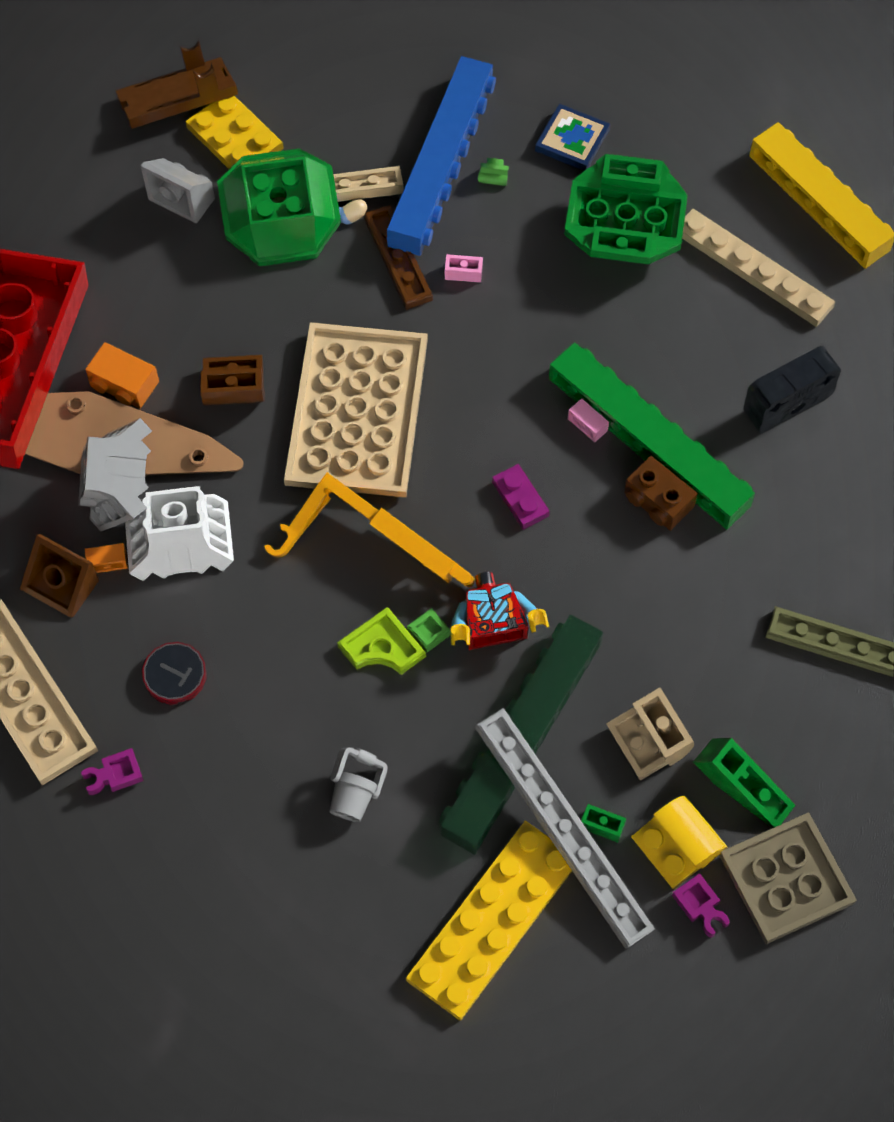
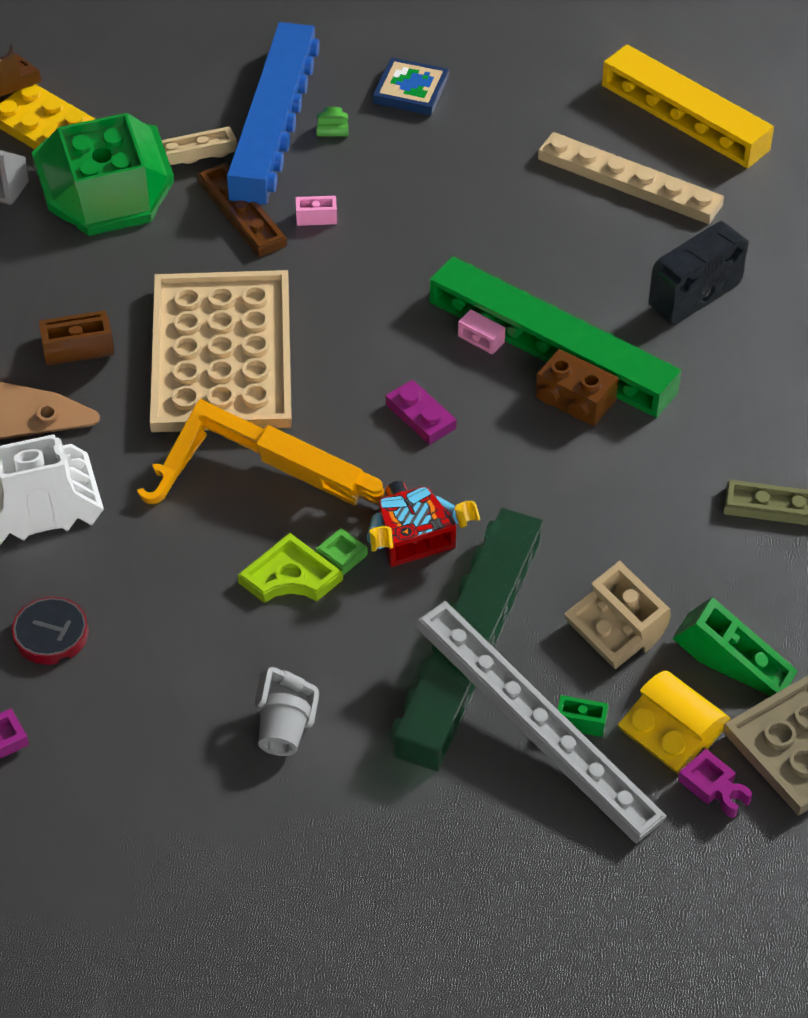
camera: 10 degrees left, 15 degrees down
tan arm [339,199,367,224] -> none
yellow plate [406,820,572,1021] -> none
green piece [564,154,688,264] -> none

